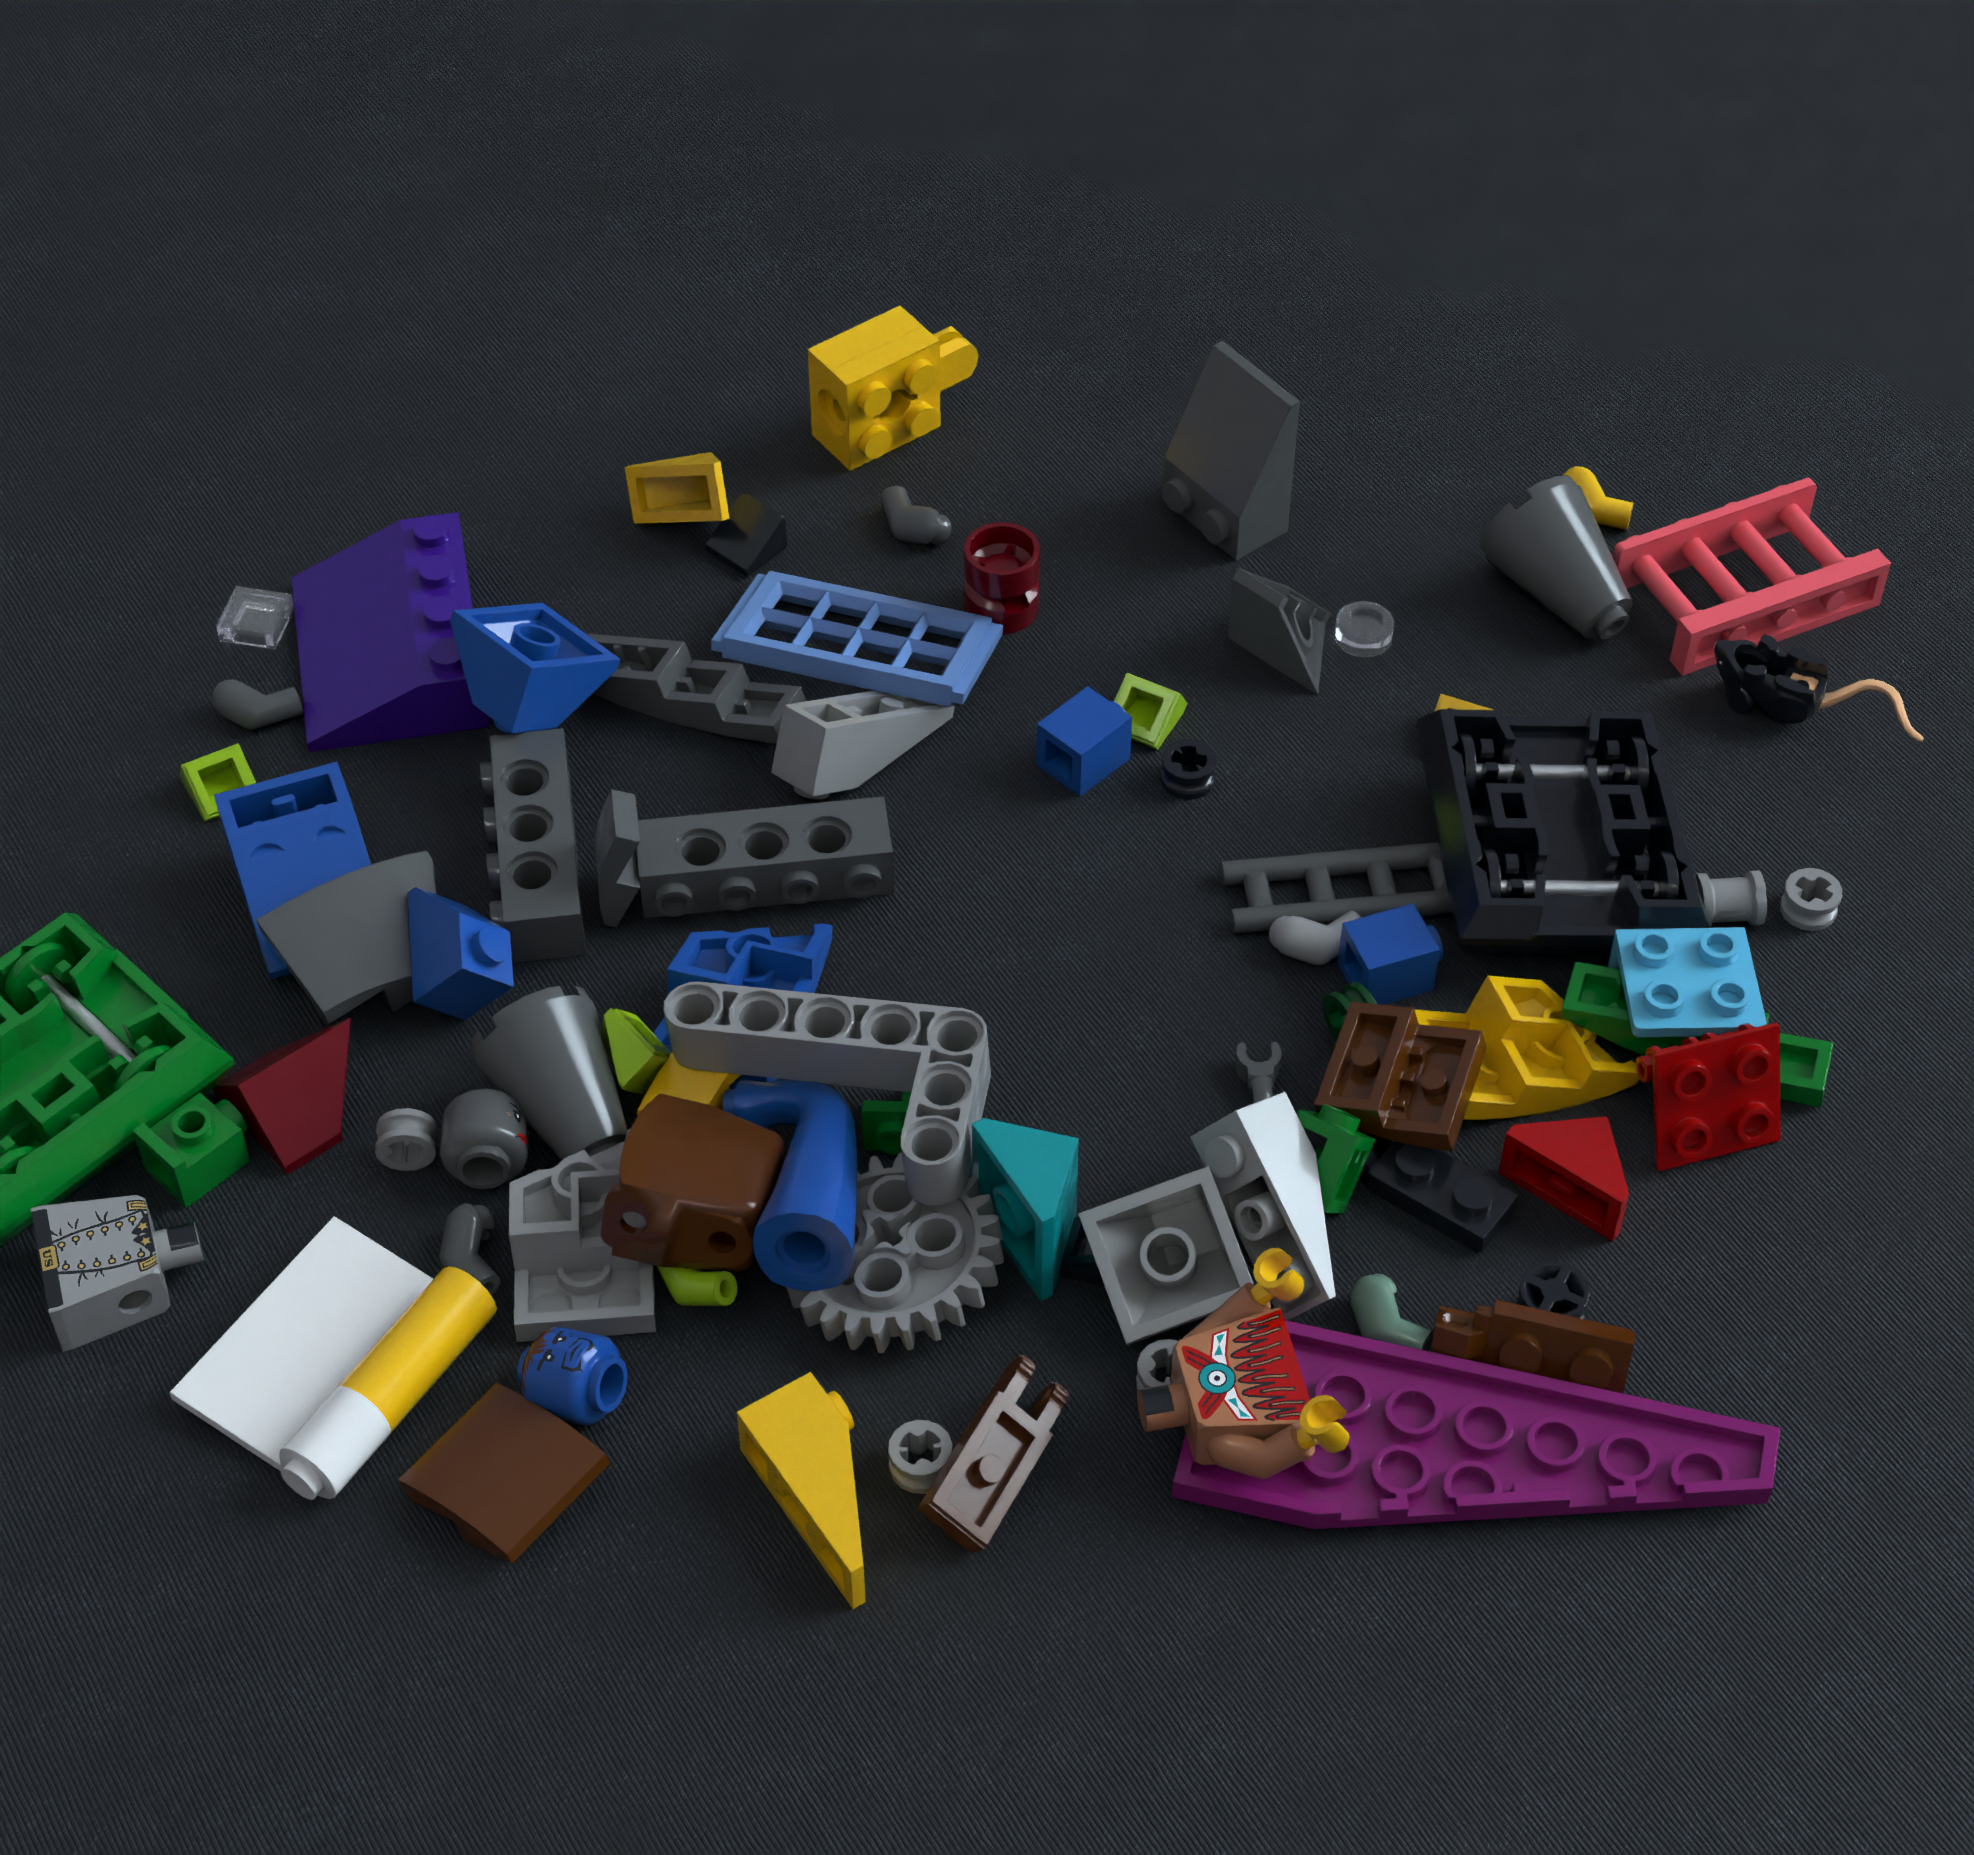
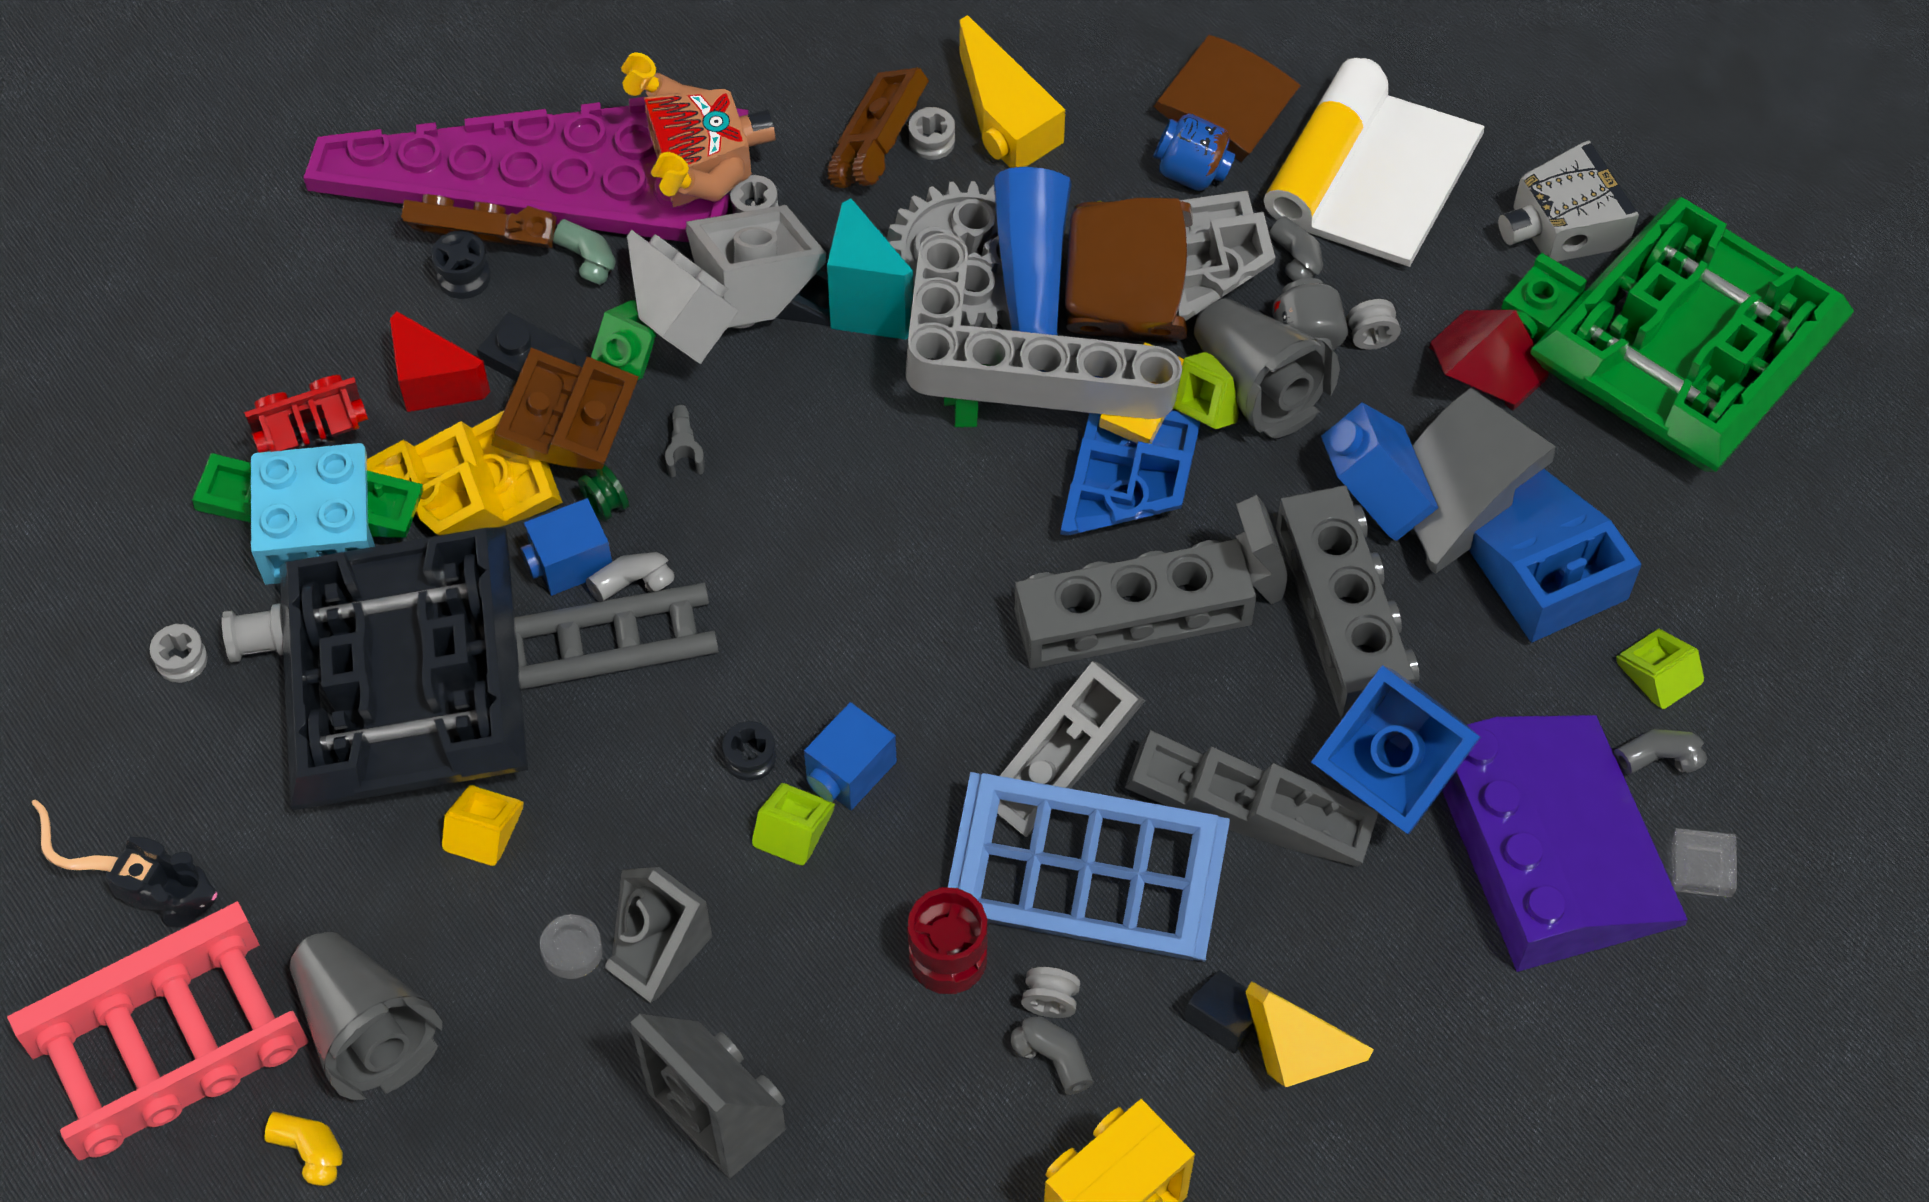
camera: 175 degrees right, 10 degrees up
none -> light grey bush [1022,967,1080,1018]

